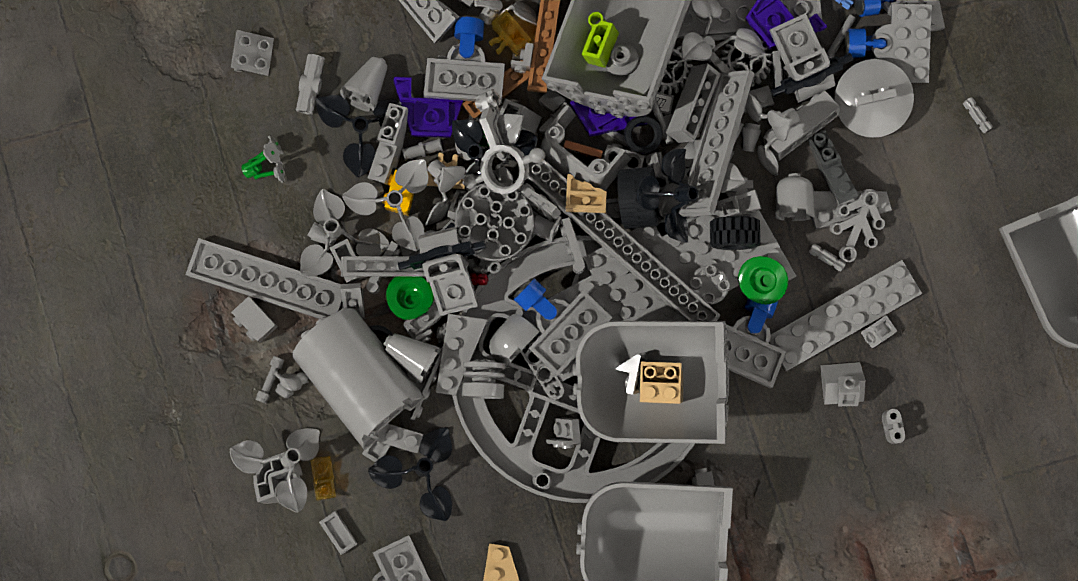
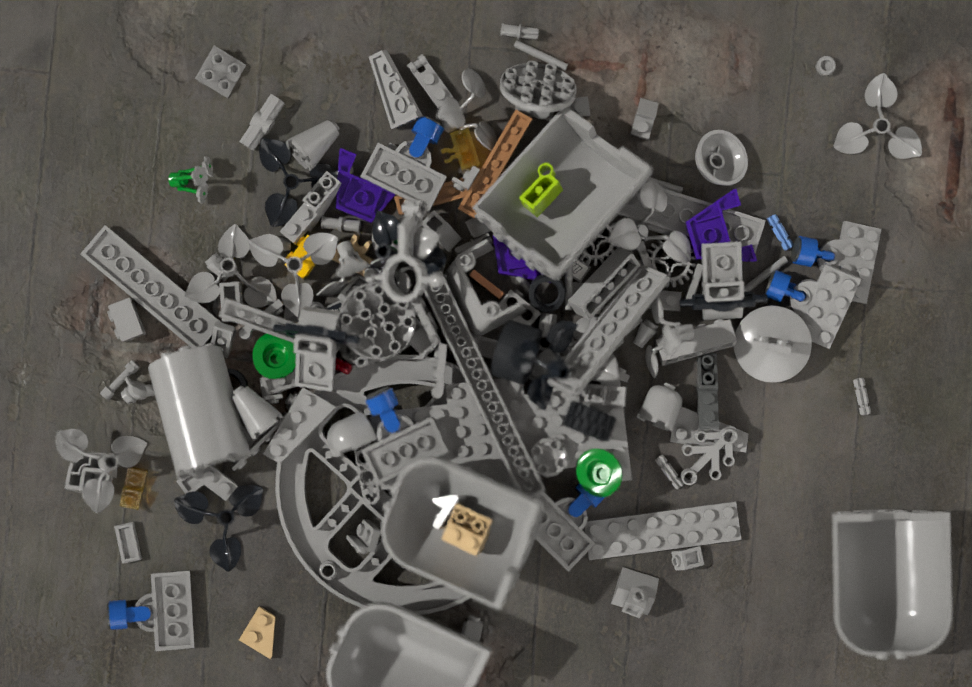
camera: 20 degrees right, 5 degrees up
light grey wheel [462,359,505,399] -> none
tan wing [566,174,607,213] -> none
light grey piece [606,43,639,76] -> none
light grey piece [882,409,905,444] -> none

